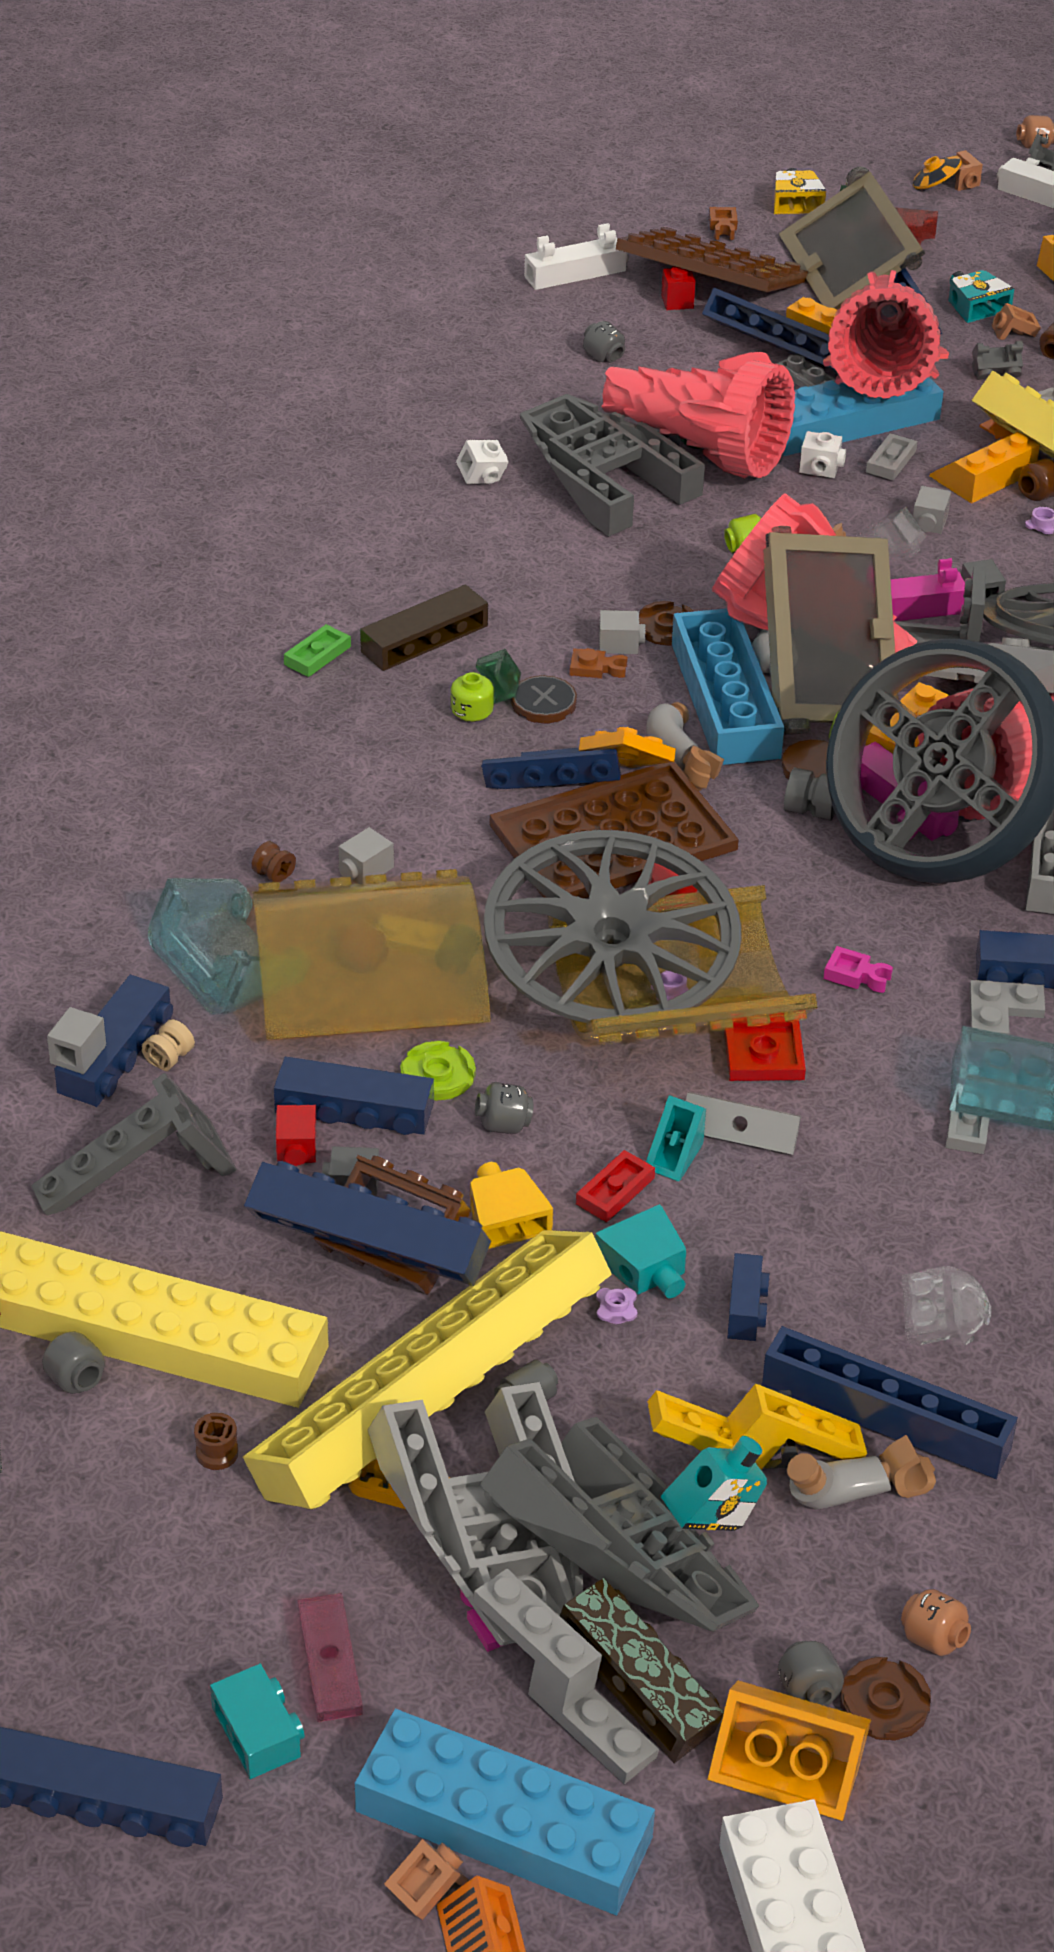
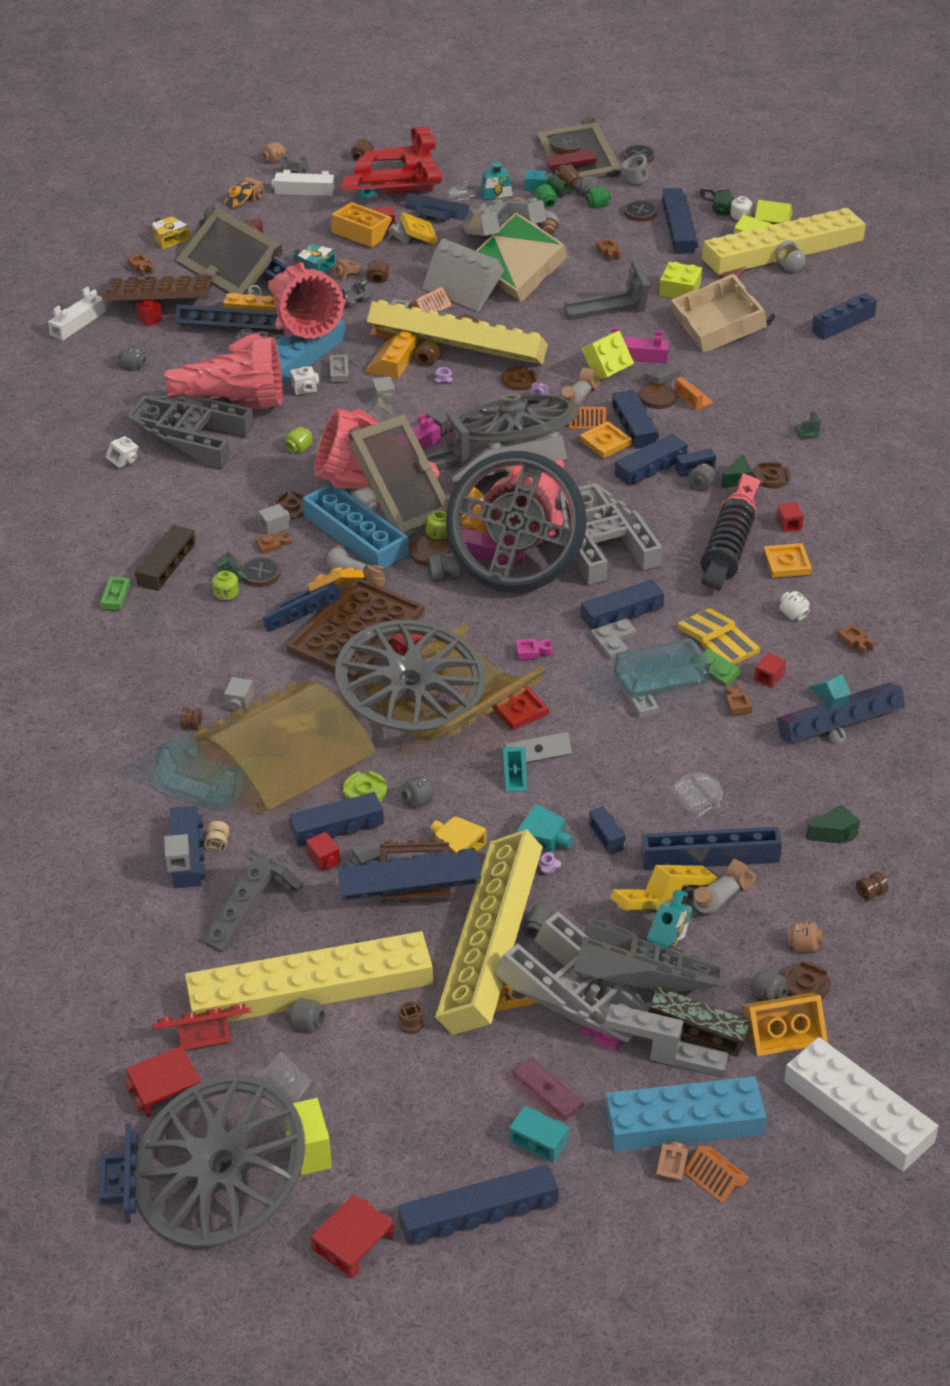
camera: 30 degrees left, 0 degrees up
red plate [576,1150,655,1223] -> none

